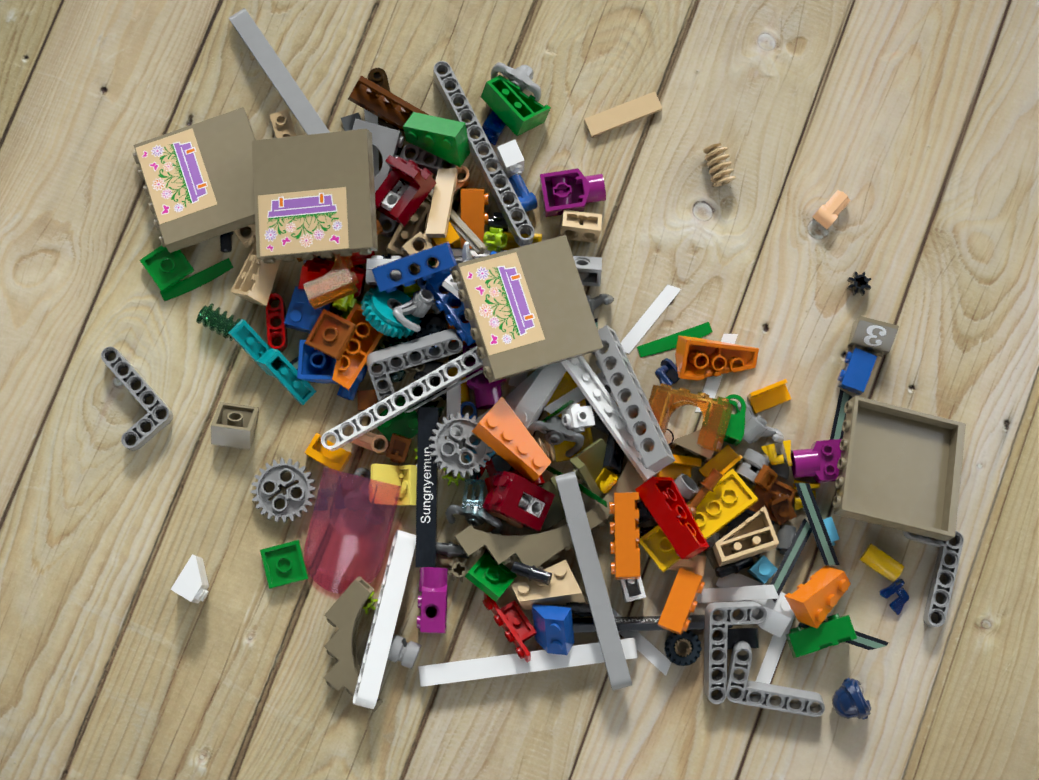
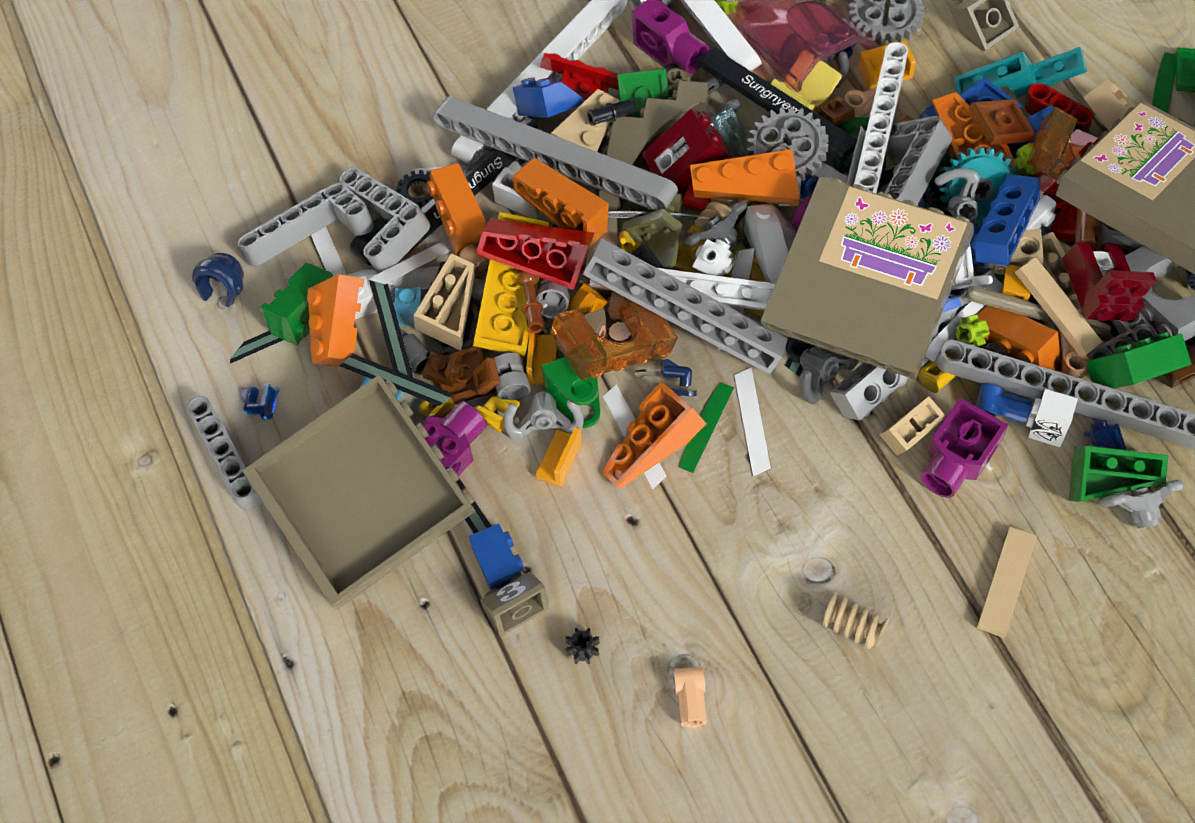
camera: 140 degrees right, 20 degrees down
clear green piece [196,303,241,341] -> none
yellow brick [859,543,904,583] -> none

